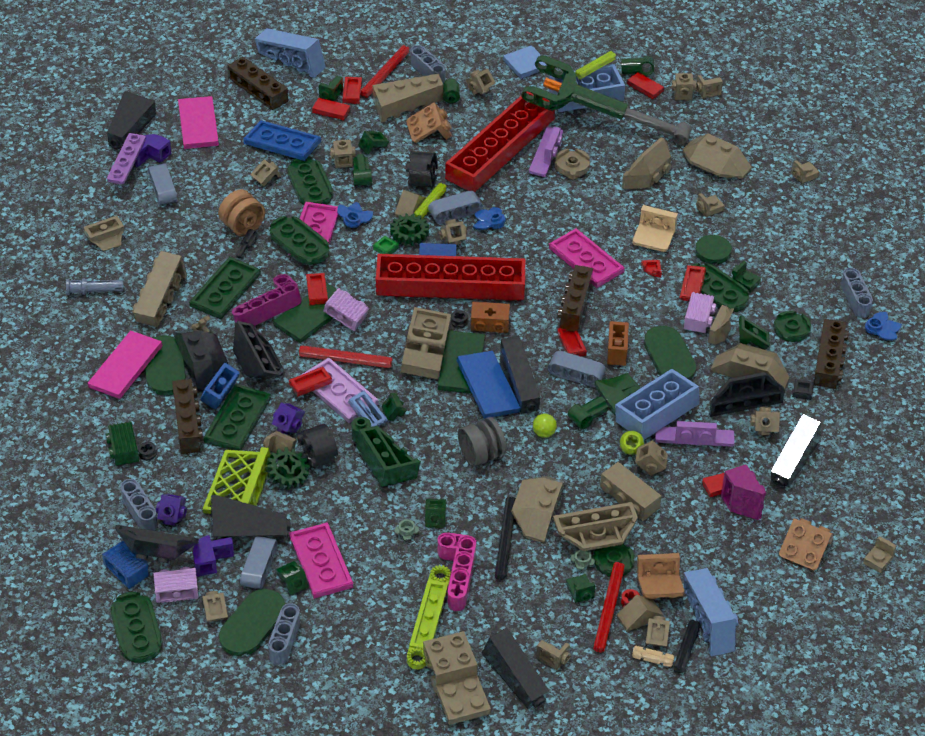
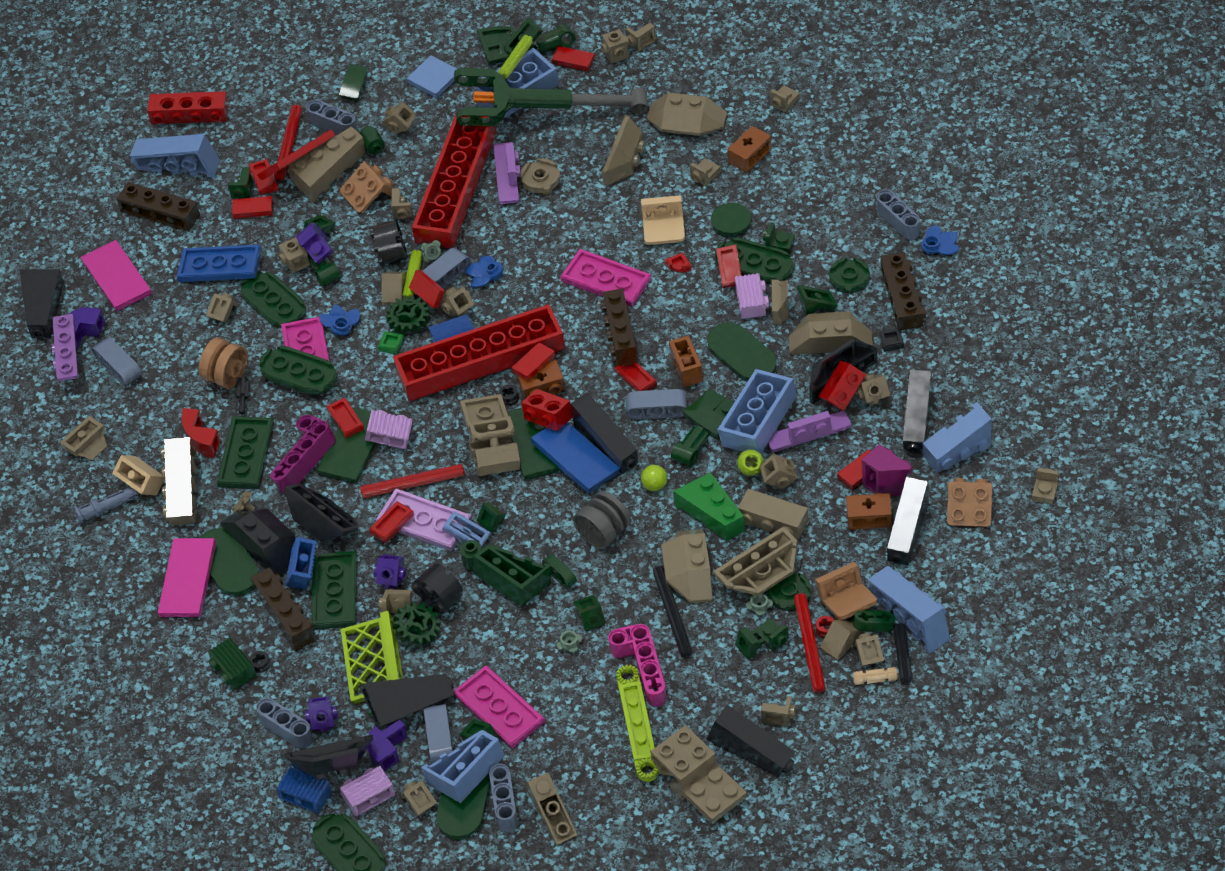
camera: 15 degrees left, 5 degrees up
none -> tan brick [112,455,164,495]
none -> red brick [147,91,229,124]
none -> red brick [181,408,220,458]
none -> red tile [257,129,335,180]
none -> dark purple brick [296,222,334,264]
none -> dark green slope [339,64,369,101]
none -> dark tan bracket [391,188,413,220]
none -> red tile [409,270,445,308]
none -> sand green plate [421,240,443,262]
none -> medium blue wedge [421,730,505,803]
none -> dark green plate [477,26,516,65]
none -> dark green slope [504,17,543,53]
none -> red tile [512,342,555,381]
none -> red brick [521,389,573,431]
none -> dark tan slope [525,772,578,845]
none -> dark green beam [542,554,577,589]
none -> green wedge [673,472,745,541]
none -> dark orange brick [727,126,772,173]
none -> dark green tile [735,627,764,659]
none -> red brick [819,361,866,411]
none -> dark orange brick [846,493,892,530]
none -> dark green beam [853,610,896,632]
none -> slope [887,474,929,566]
none -> medium blue wedge [923,402,992,473]

